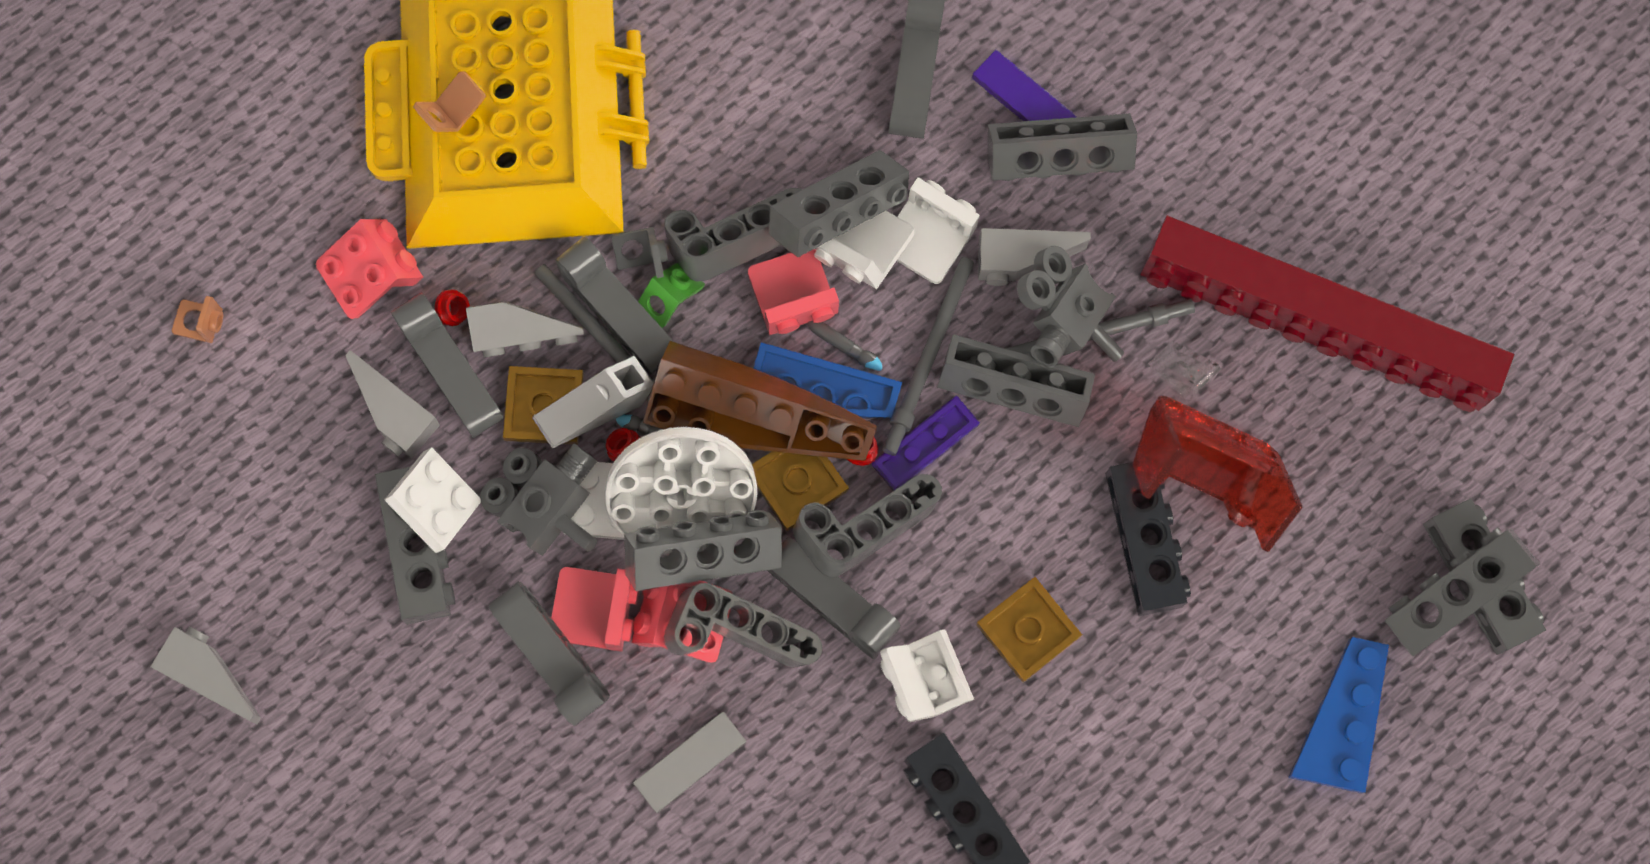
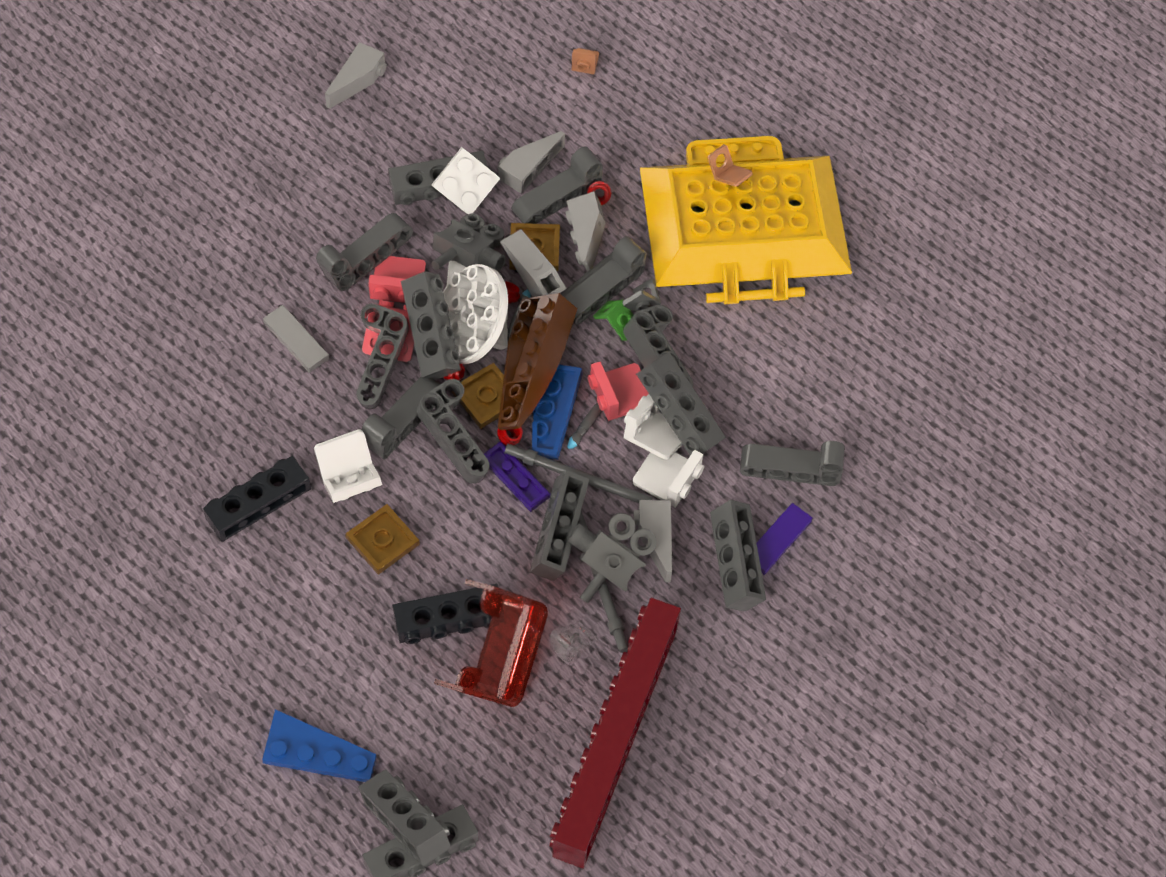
camera: 90 degrees right, 15 degrees down
coral bracket [316,219,423,319] -> none

